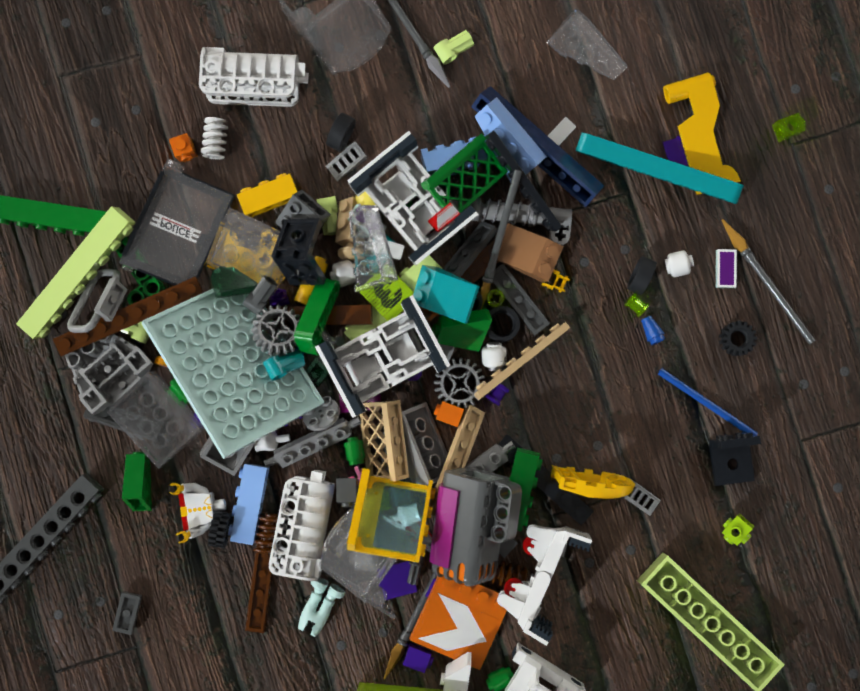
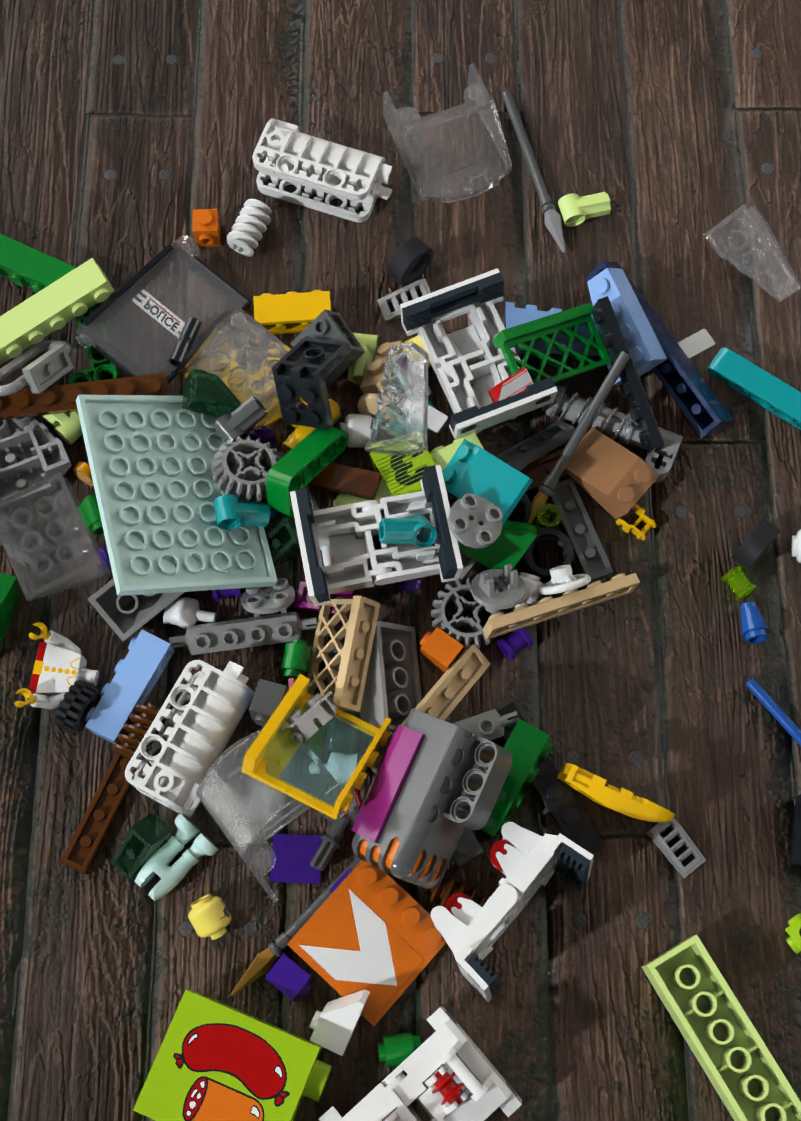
camera: 15 degrees right, 15 degrees down
none -> clear green slope [110,812,173,881]
none -> black piece [168,317,202,368]
none -> light yellow head [188,894,232,940]
none -> light grey hinge [281,691,338,744]
none -> teal piece [378,514,437,548]
none -> light grey plate [448,493,503,549]
none -> light grey plate [471,563,526,613]
none -> white piece [538,564,591,595]

